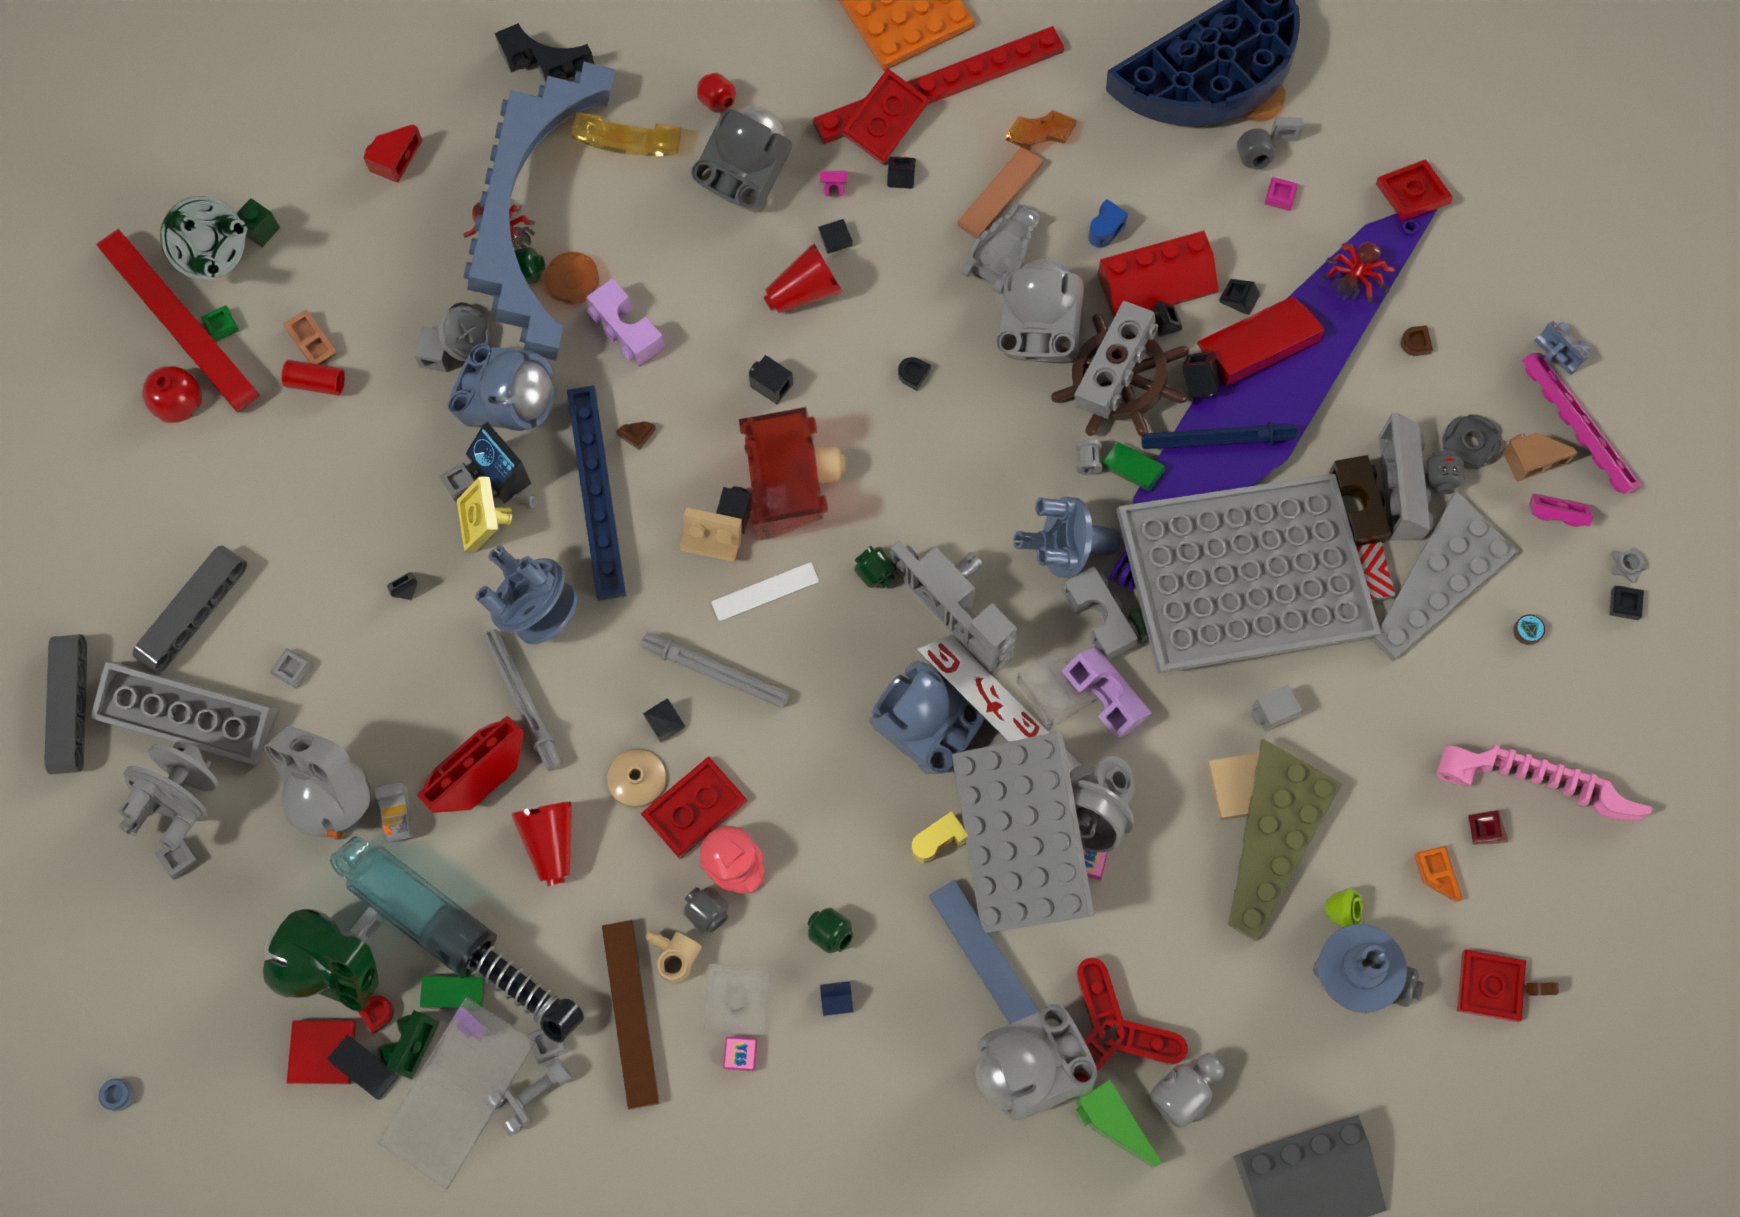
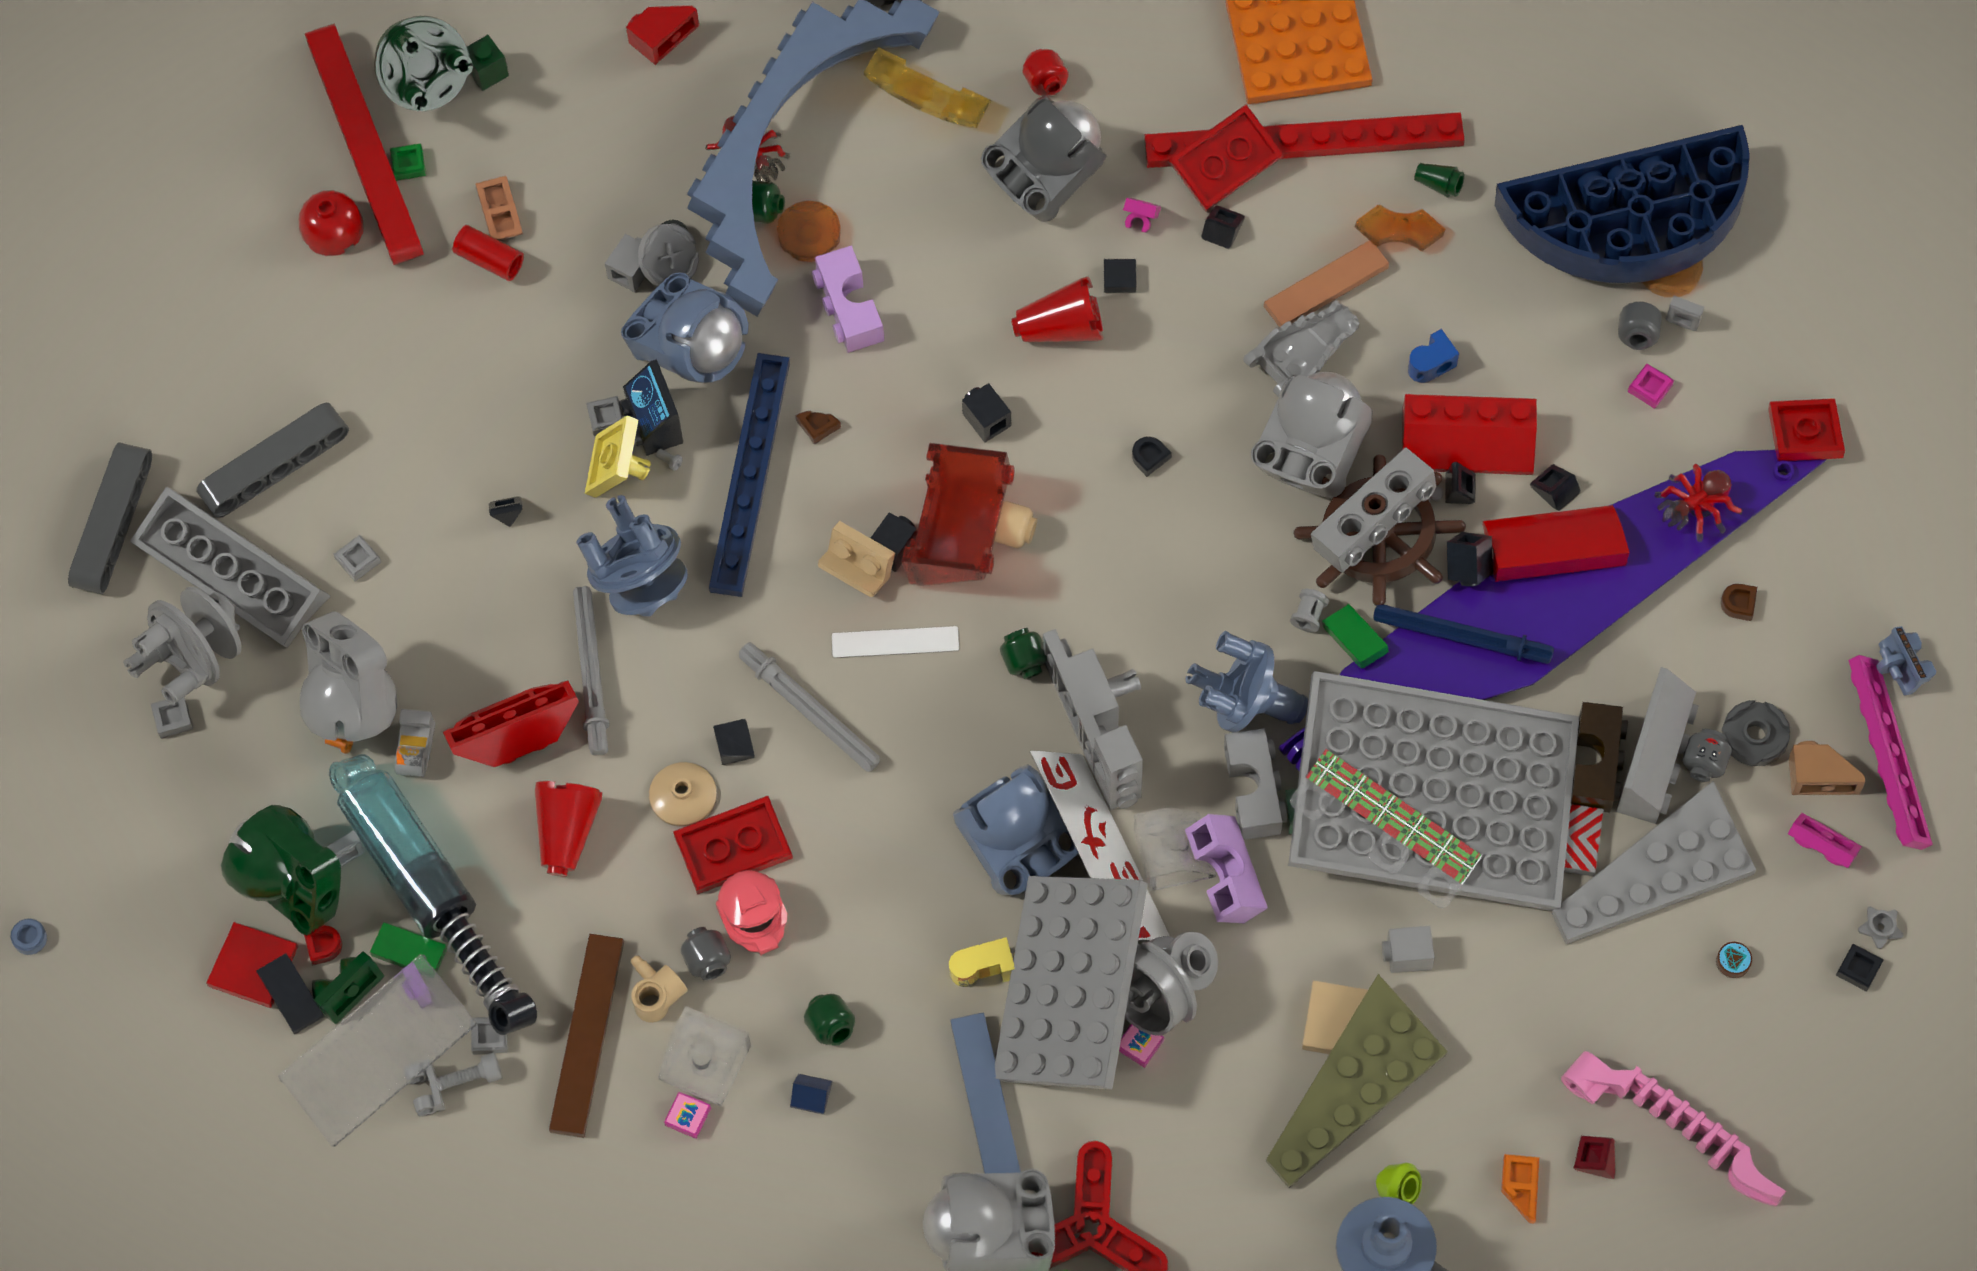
camera: 20 degrees right, 5 degrees down
none -> clear piece [1290,749,1482,908]
none -> dark green cone [1414,163,1465,198]

